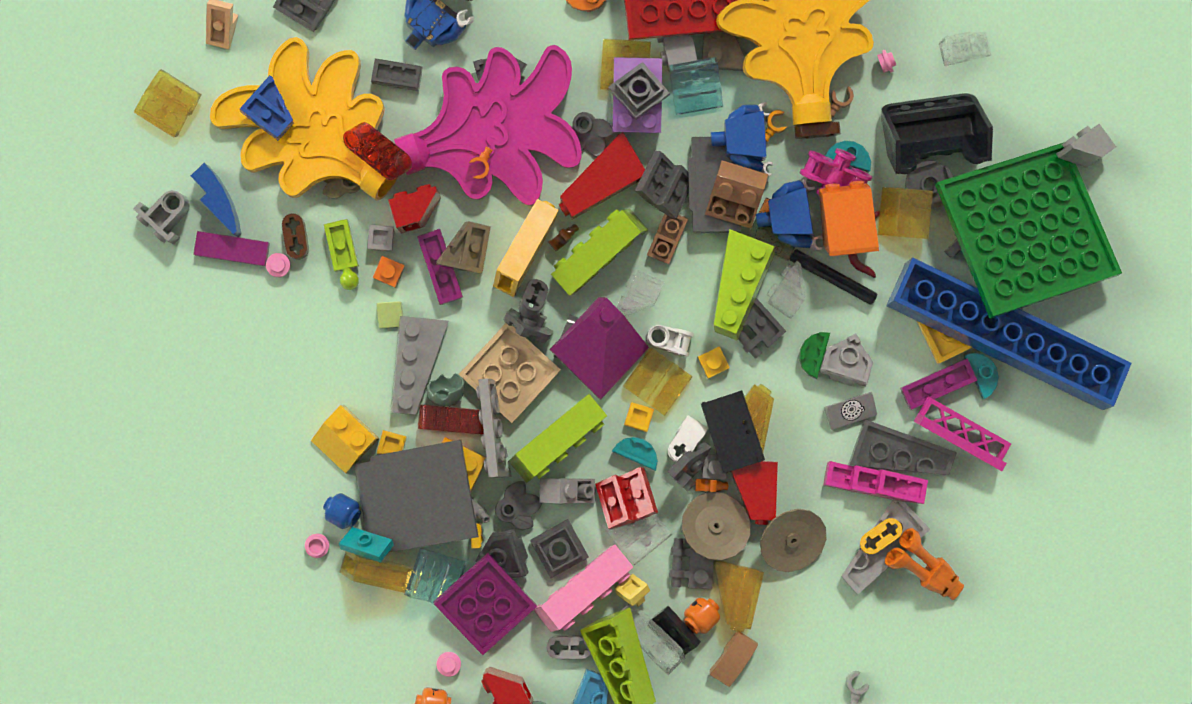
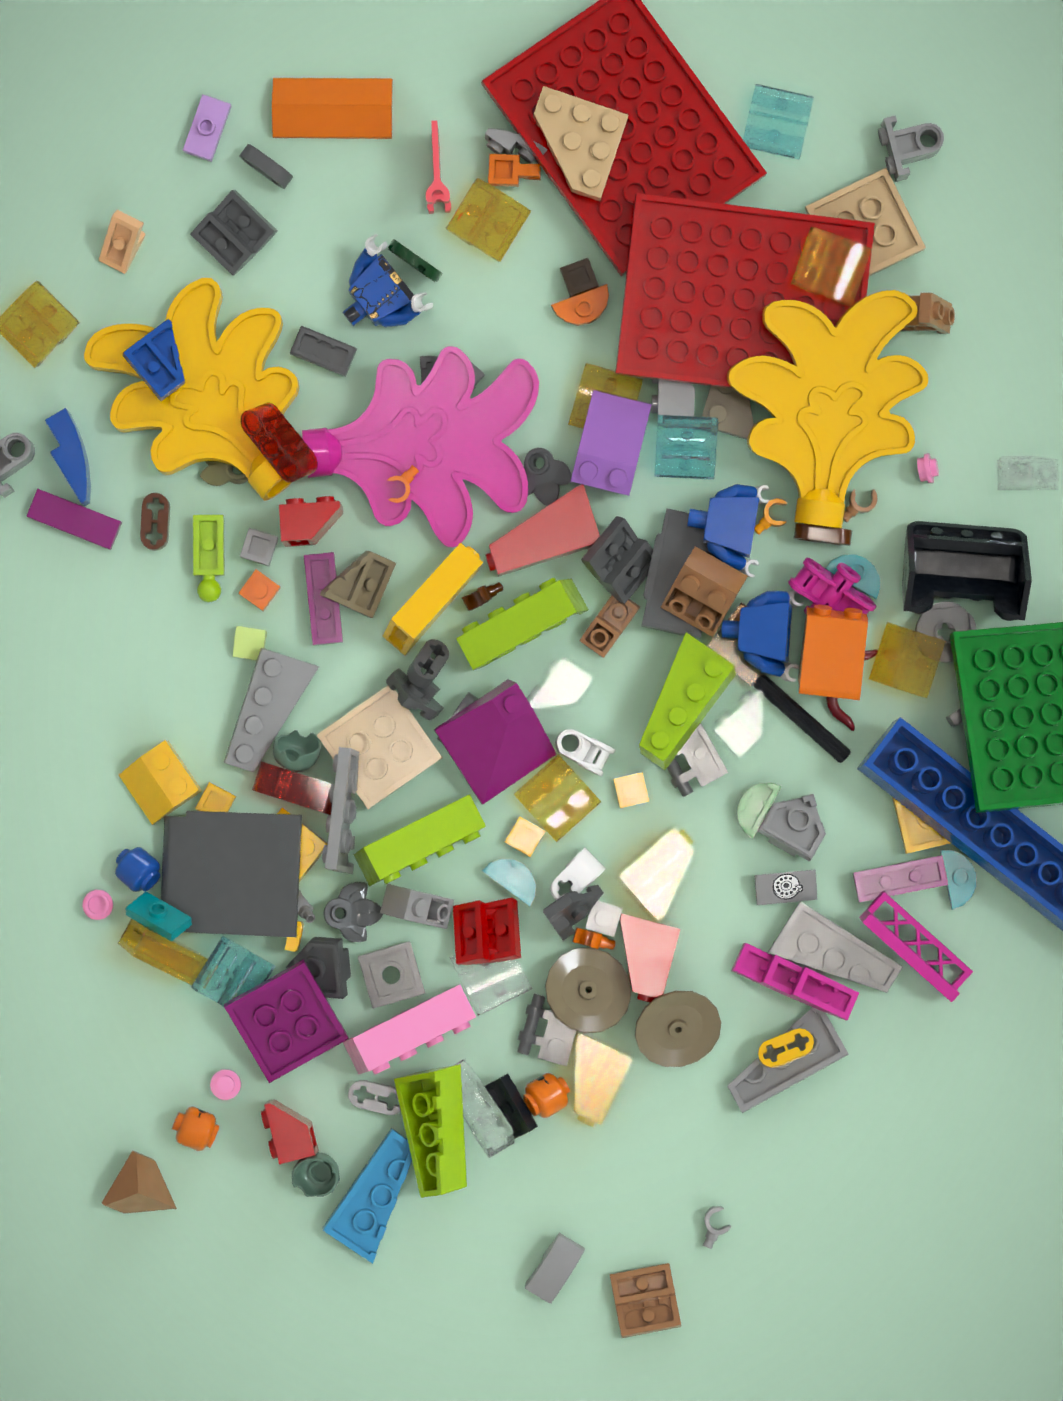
camera: 20 degrees right, 0 degrees up
bright pink plate [266,253,291,277] -> none
dark grey piece [608,62,670,120] -> none
light yellow tile [615,574,650,607] -> none
black door [701,390,765,474] -> none
medium nougat slope [710,631,758,687] -> none
orange piece [885,528,964,600] -> none

